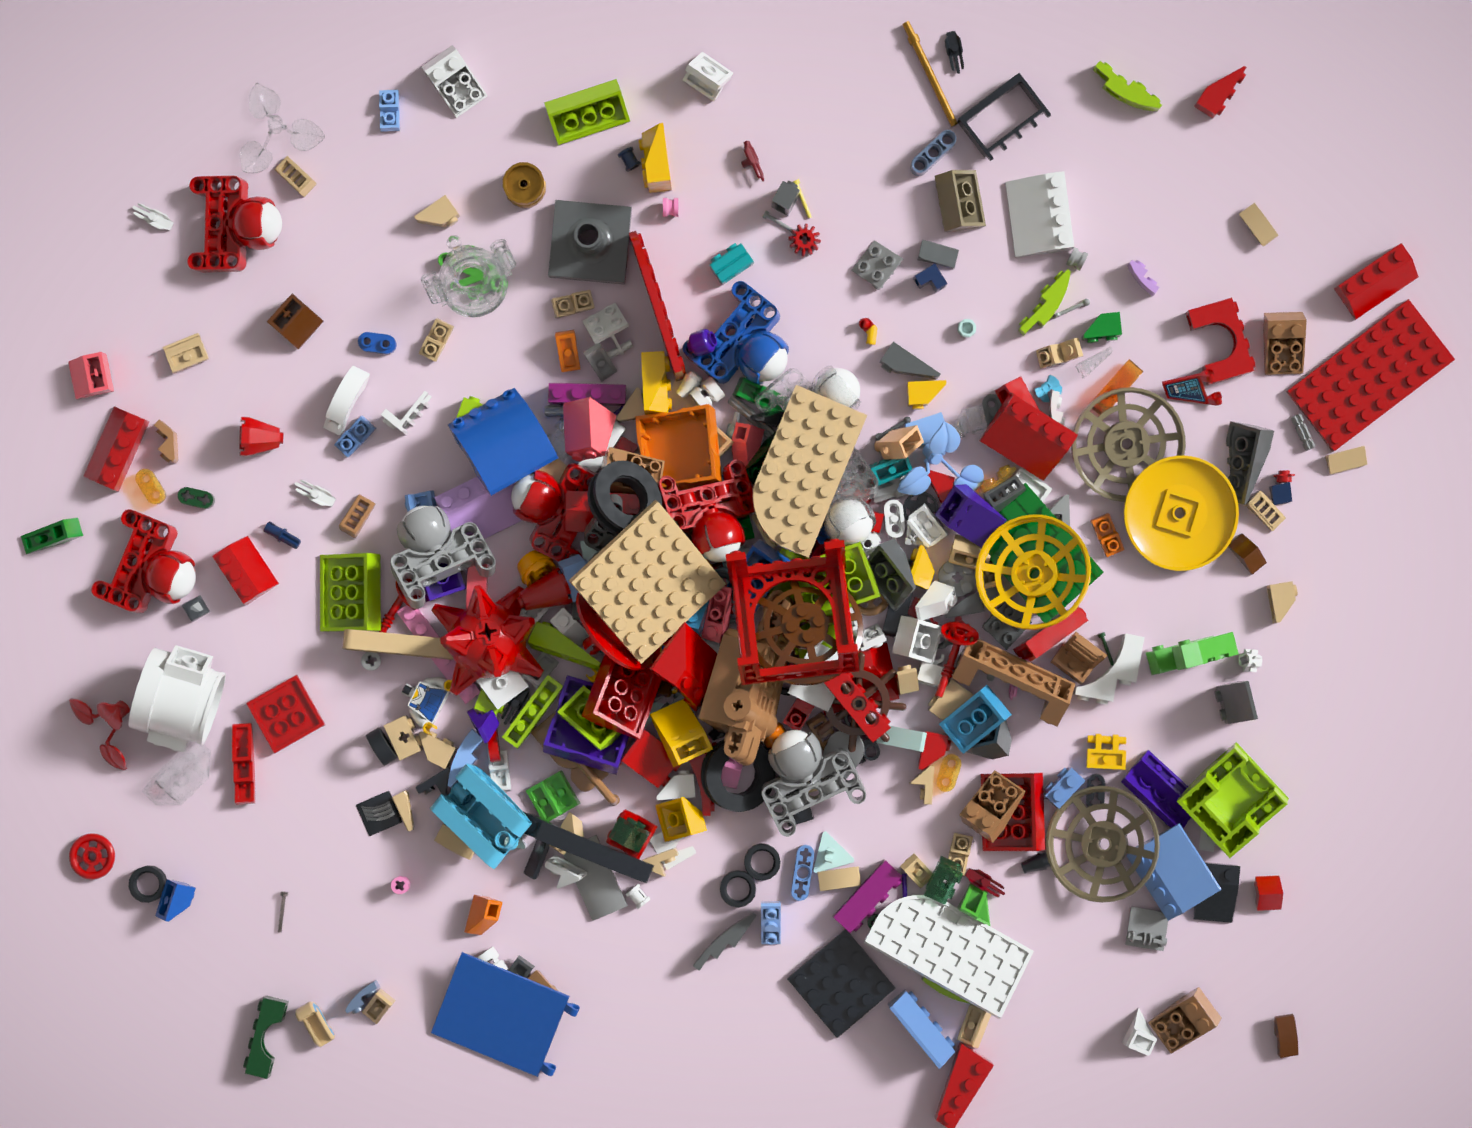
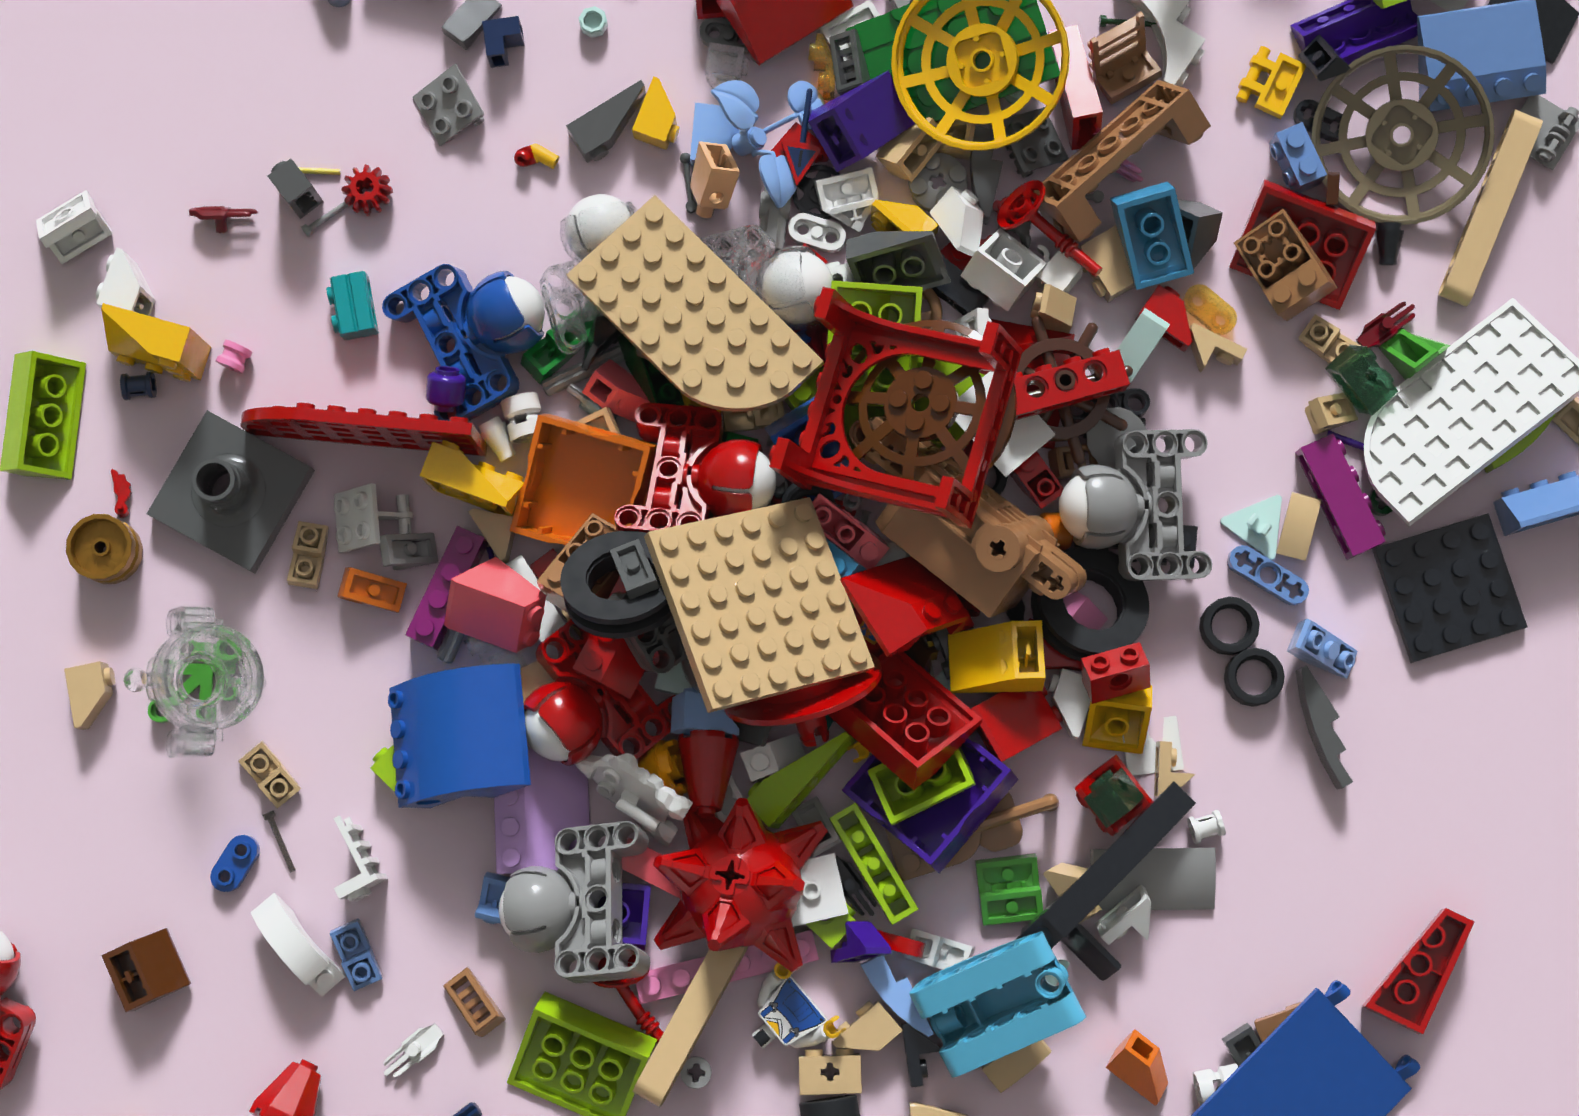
camera: 65 degrees left, 5 degrees down
teal brick [869,457,912,486] -> none
none -> white slope [96,247,155,316]
none -> red piece [111,469,132,518]
none -> clear smoke piece [263,810,296,873]
none -> white shield [575,753,693,847]
none -> dark grey plate [610,539,659,600]
none -> piece [781,88,823,186]
none -> red brick [1081,642,1151,704]
none -> black slope [1298,34,1351,81]
none -> reddish brown tile [1326,172,1340,205]
none -> red wedge [1362,908,1475,1034]
none -> tan beam [1438,109,1543,307]

